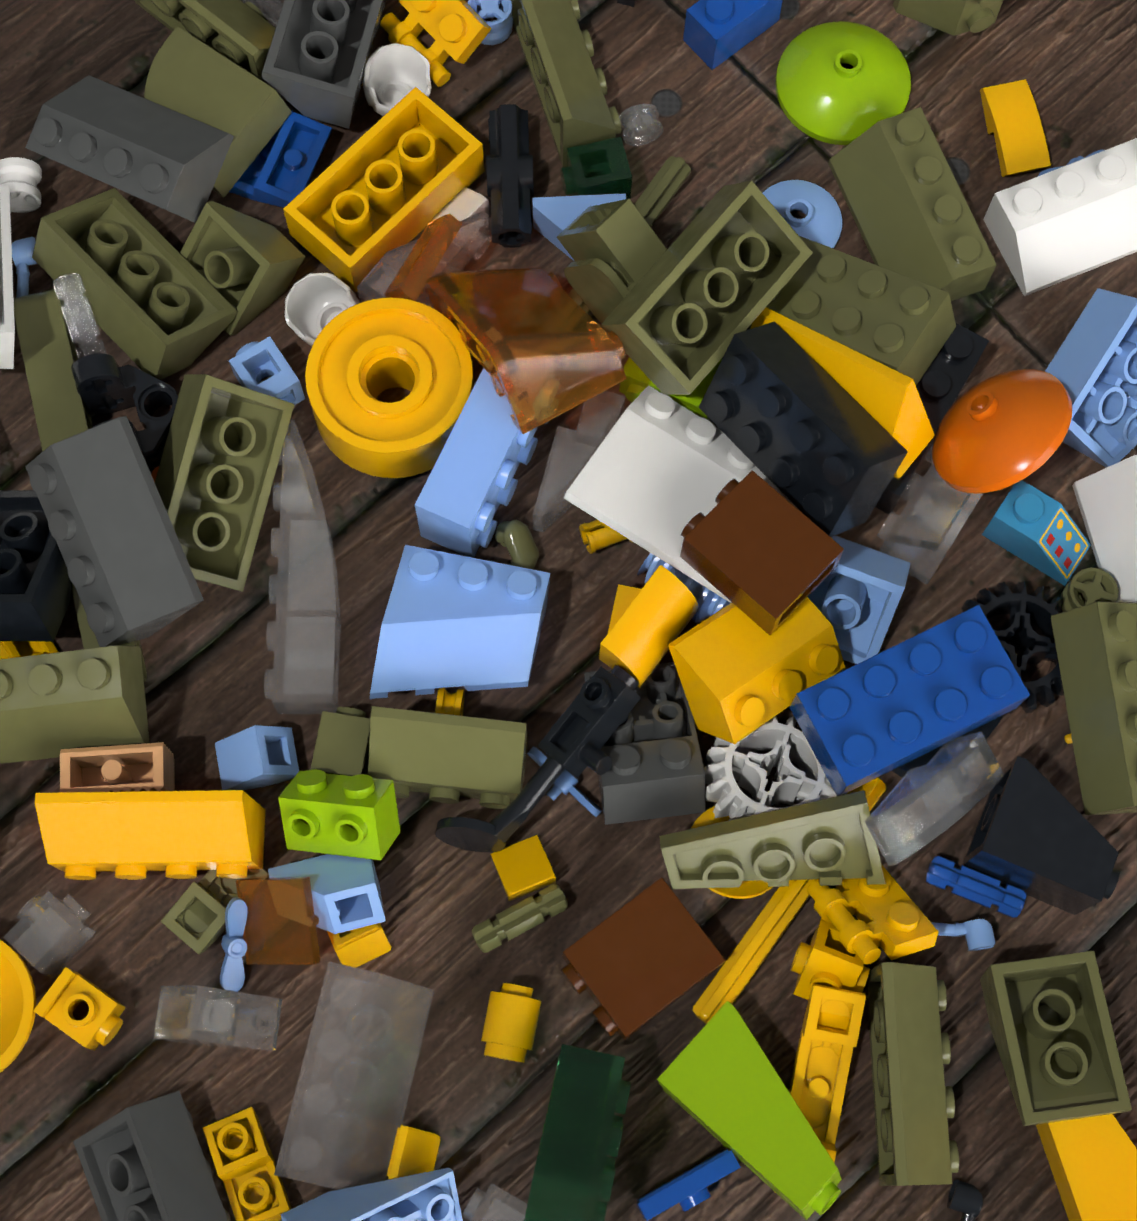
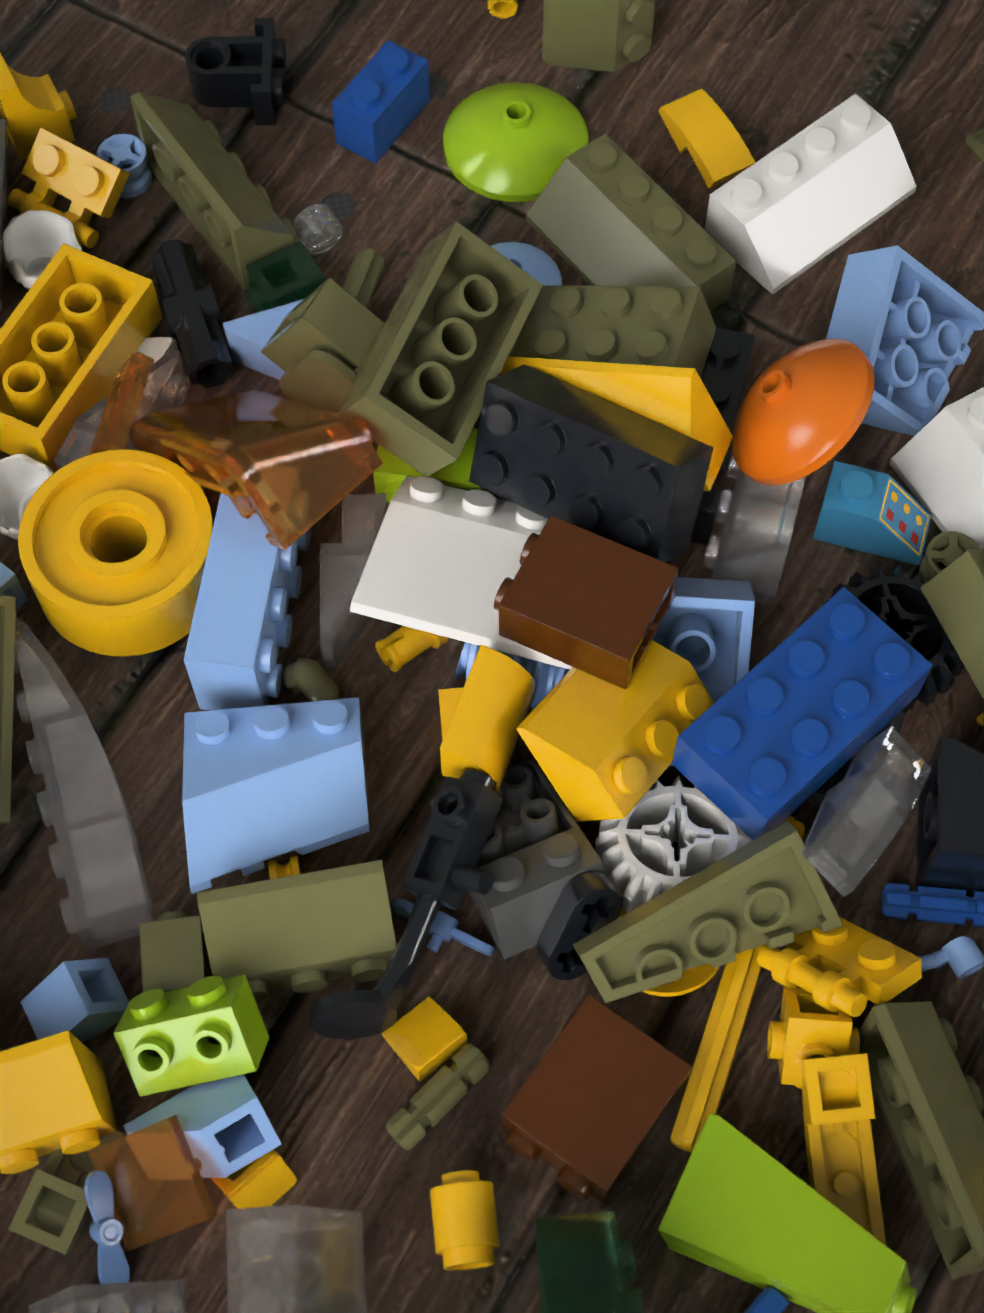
camera: 15 degrees left, 10 degrees down
none -> black beam [536,870,623,980]

